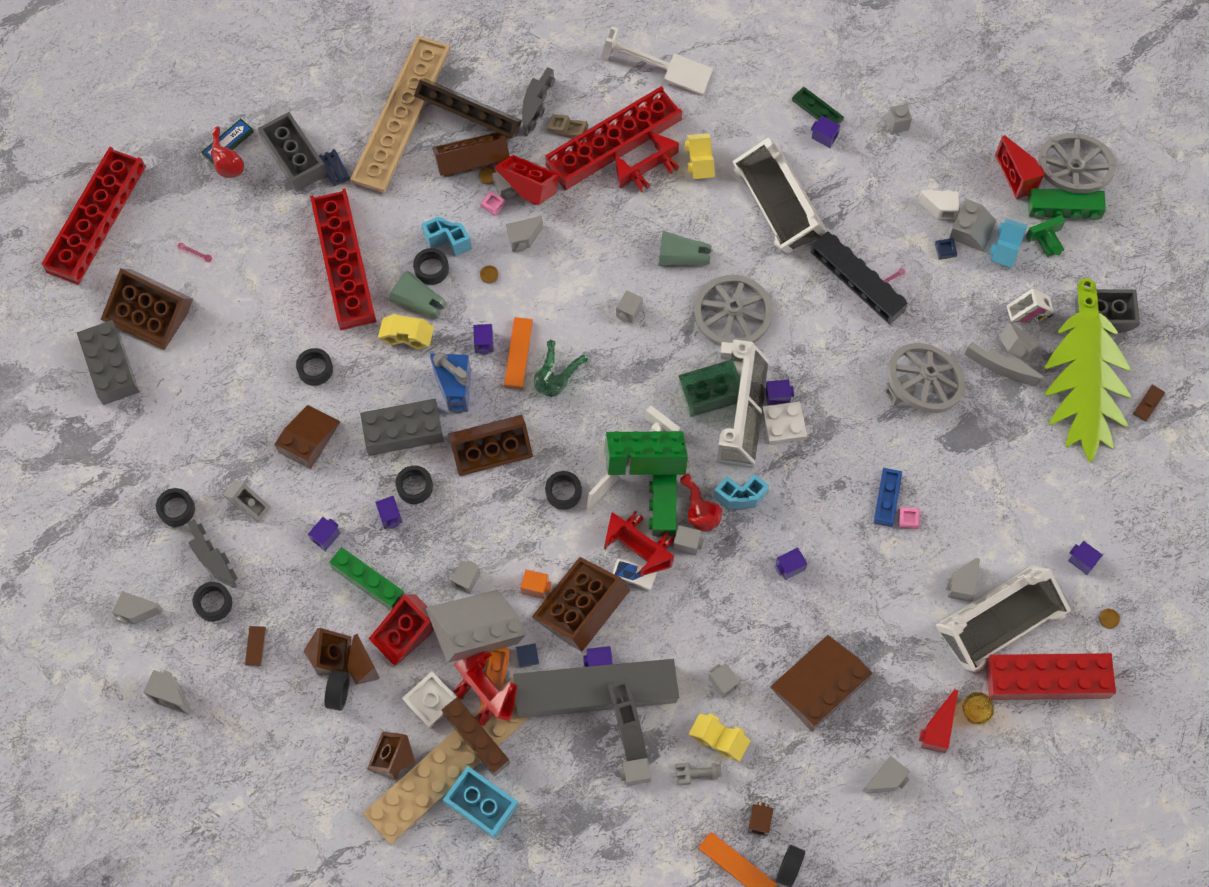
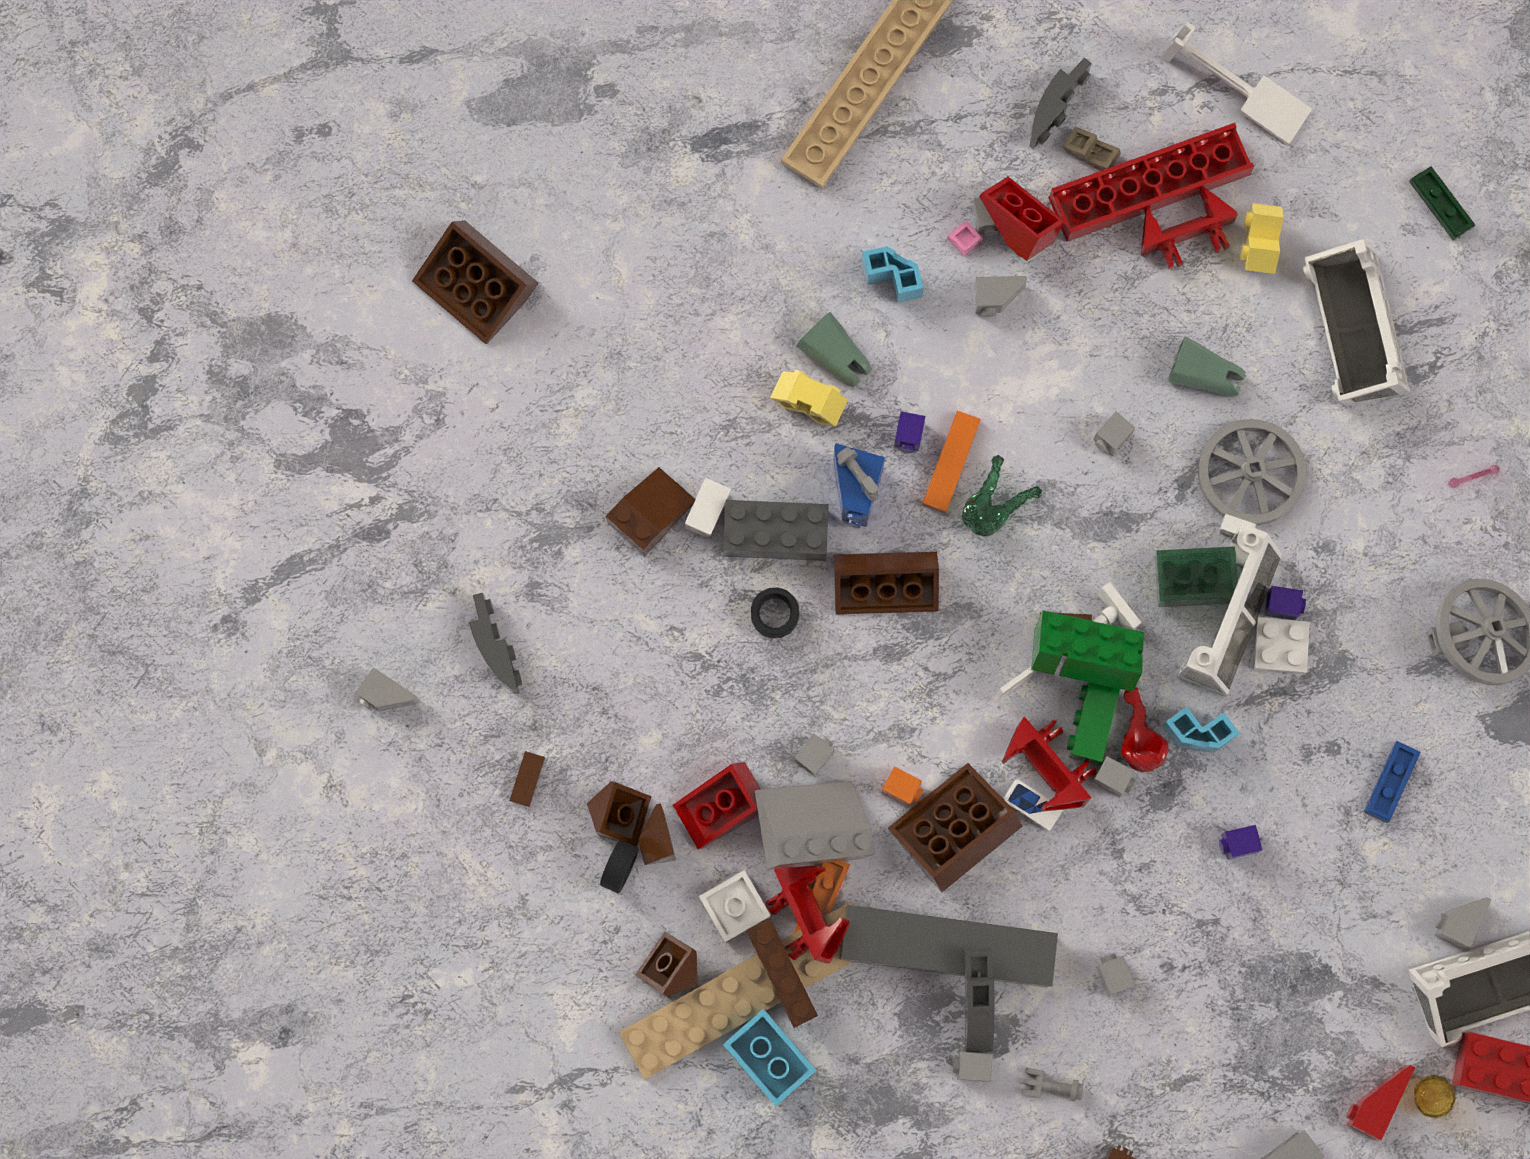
camera: 15 degrees right, 10 degrees up
red tile [41,146,146,285] -> none
dark grey brick [76,320,139,405] -> none
light grey slope [143,669,191,715] -> none
black tyre [155,488,195,527] -> none
clear pink hinge [178,242,212,262] -> none
black tyre [192,582,233,622] -> none
tile [201,119,254,165] -> none
red hair [211,126,244,178] -> none
light grey slope [222,480,271,522] -> none
dark grey brick [258,112,327,192] -> none
black tyre [296,348,333,386] -> none
dark purple brick [308,517,340,552] -> none
red tile [310,188,376,331] -> none
dark blue tile [319,149,350,186] -> none
green brick [329,547,404,611] -> none
dark purple brick [375,496,403,529] -> none
black tyre [413,248,449,285] -> none
dark brown brick [414,78,522,138] -> none
reddish brown slope [432,132,510,177] -> none
pearl gold piece [479,167,496,184] -> none
pearl gold piece [480,265,499,283] -> none
dark blue tile [516,643,539,668] -> none
black tyre [545,471,582,510] -> none
dark purple brick [583,646,613,667] -> none
light yellow brick [688,713,751,762] -> none
reddish brown slope [770,635,873,731] -> none
black brick [810,231,908,325] -> none
dark purple brick [811,116,841,148] -> none
bright pink tile [899,507,919,529] -> none
none -> white hinge [684,478,731,538]

